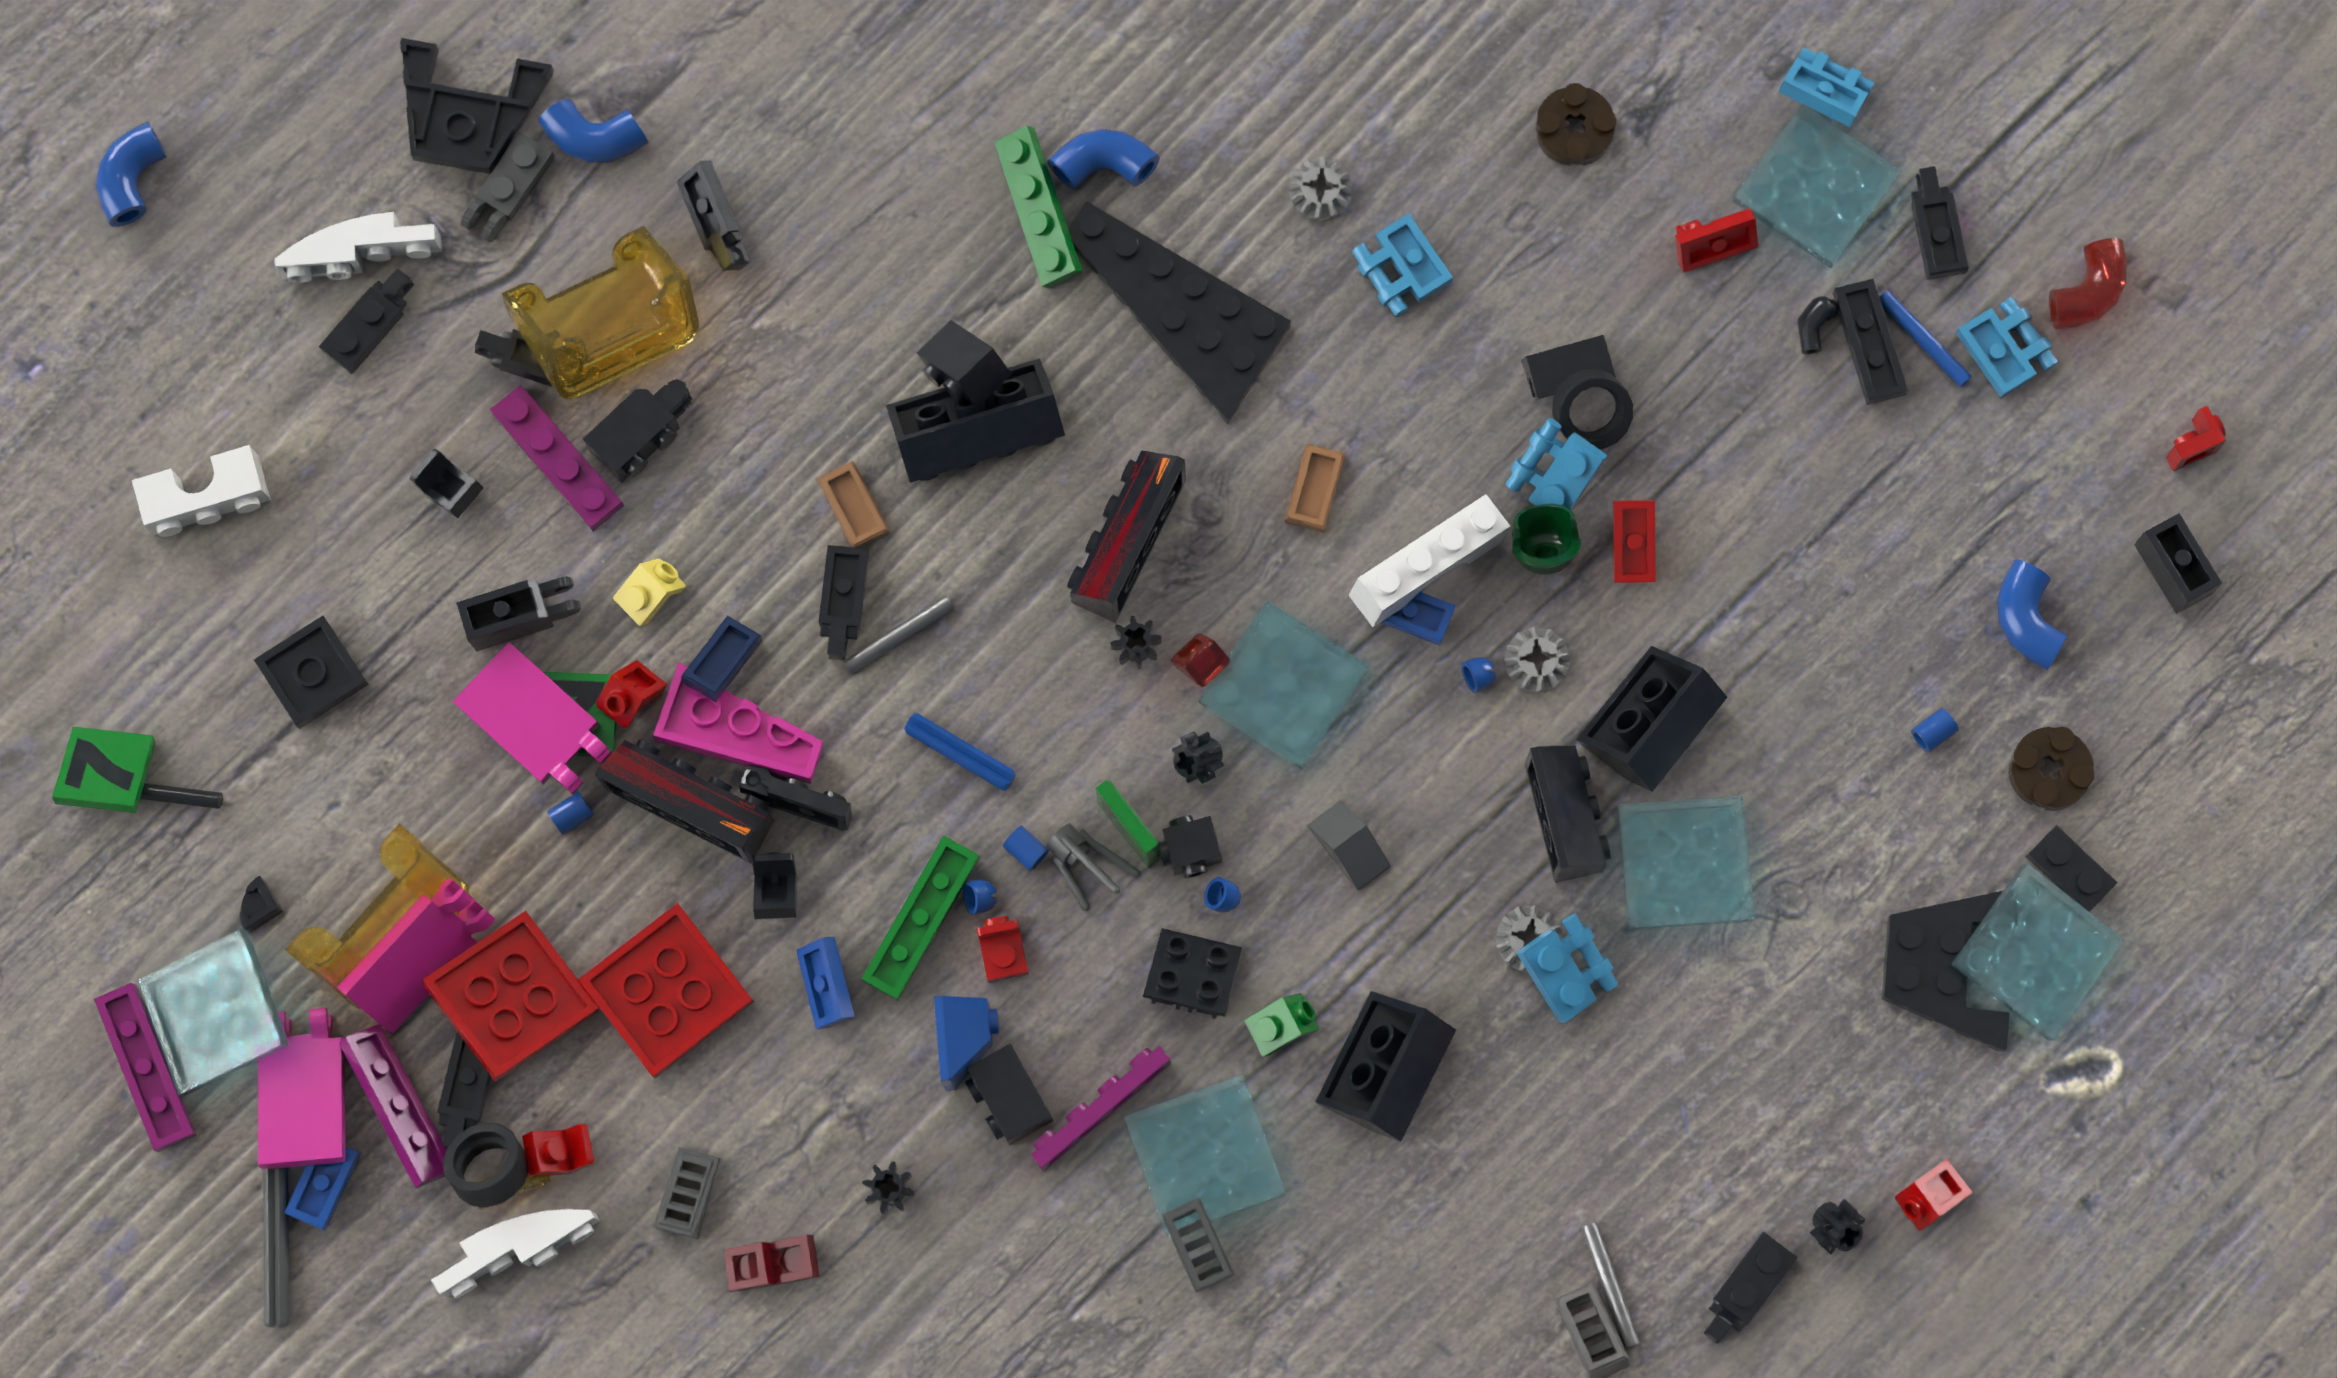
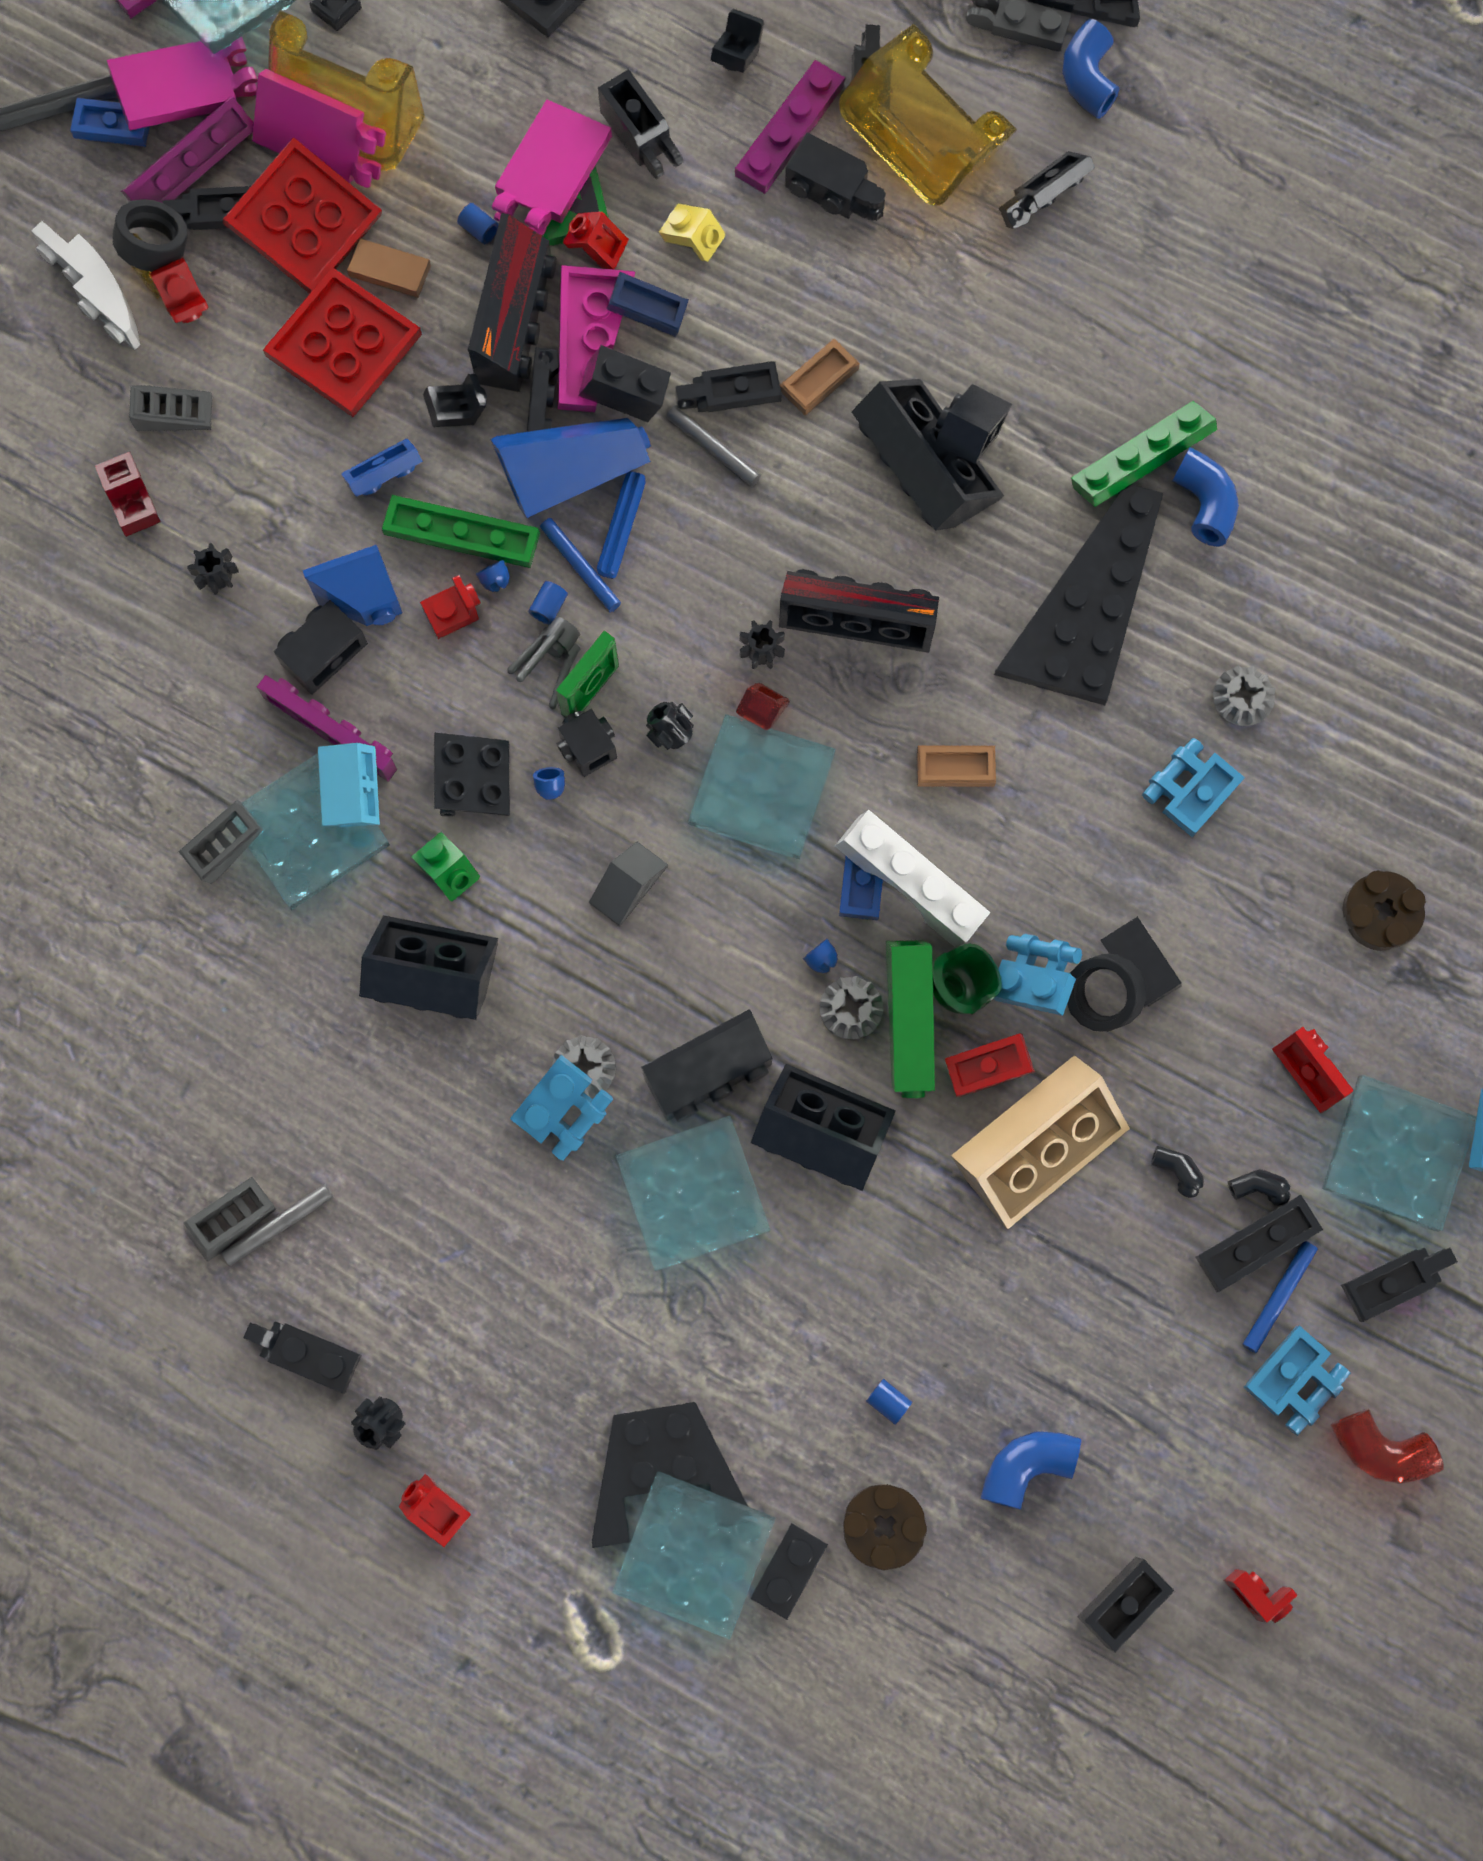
camera: 70 degrees right, 0 degrees up
none -> medium azure hinge [318,743,380,827]
none -> medium nougat tile [347,238,431,298]
none -> blue slope [490,418,651,518]
none -> blue bar [540,518,621,612]
none -> black brick [579,345,671,422]
none -> green slope [886,940,935,1098]
none -> tan slope [951,1055,1130,1229]
none -> black arm [1151,1146,1204,1198]

